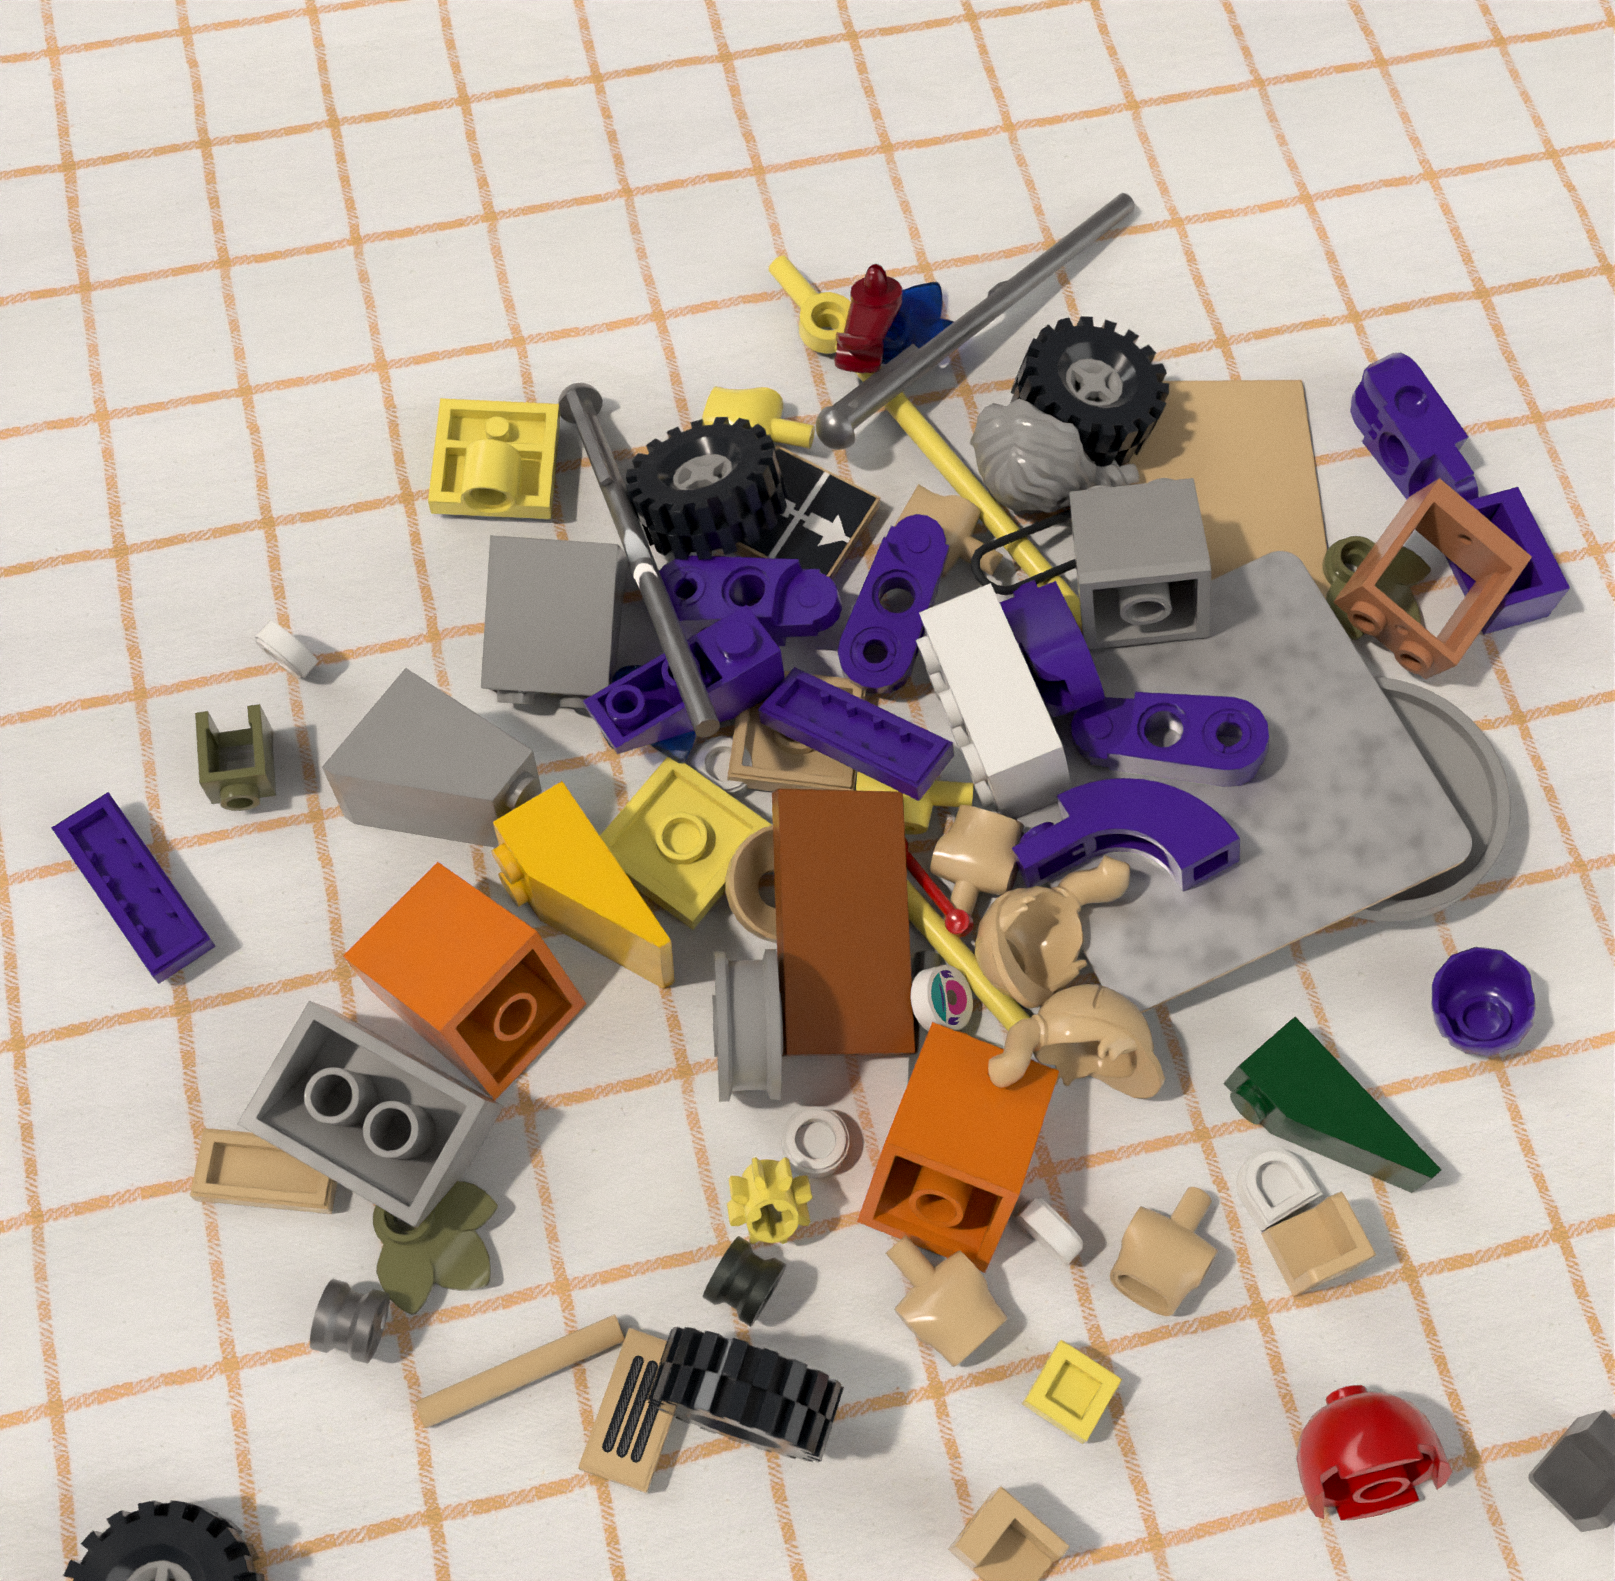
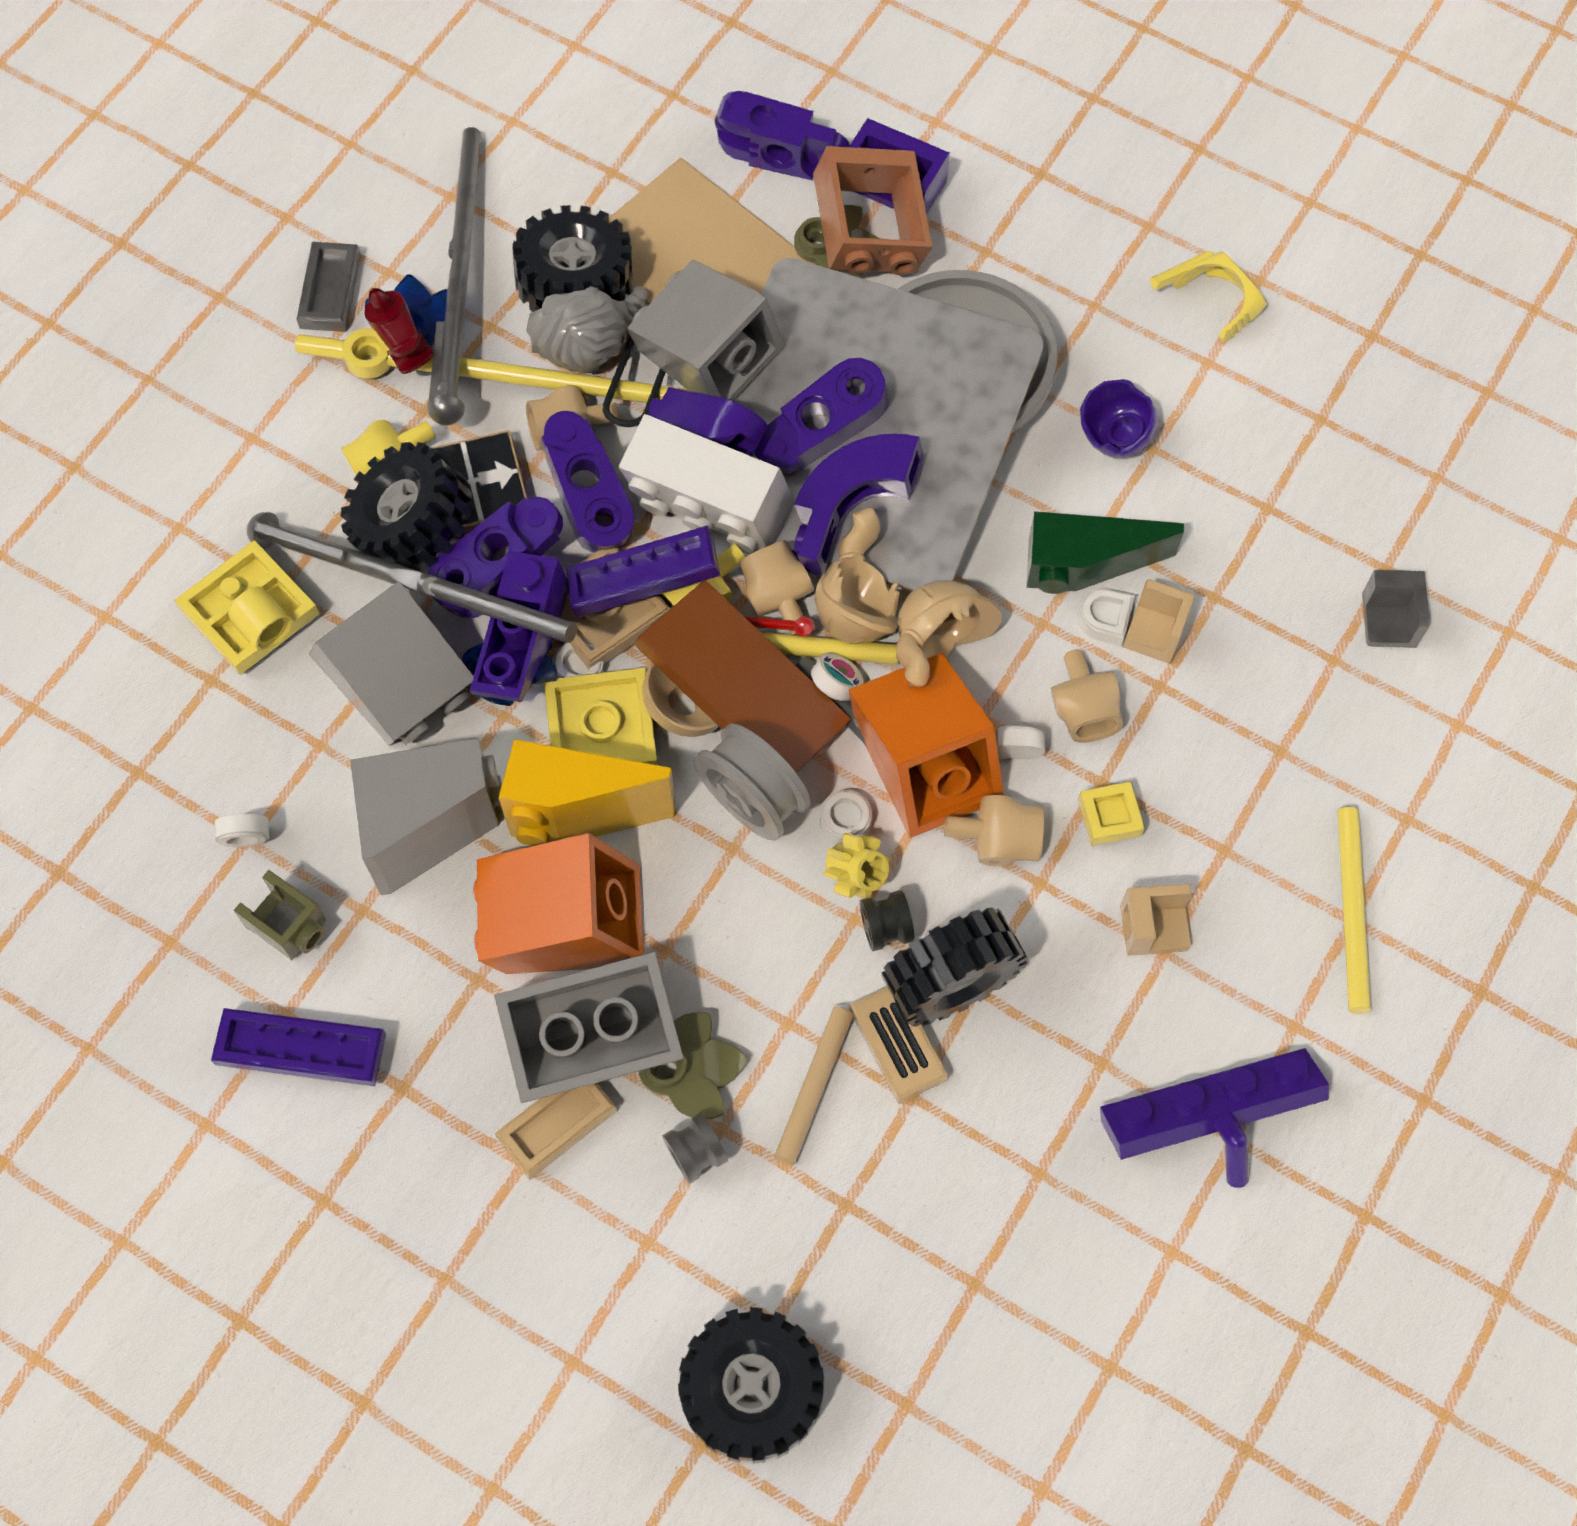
camera: 40 degrees left, 0 degrees up
red cylinder [1296,1385,1452,1521] -> none
none -> flat silver tile [296,241,361,332]

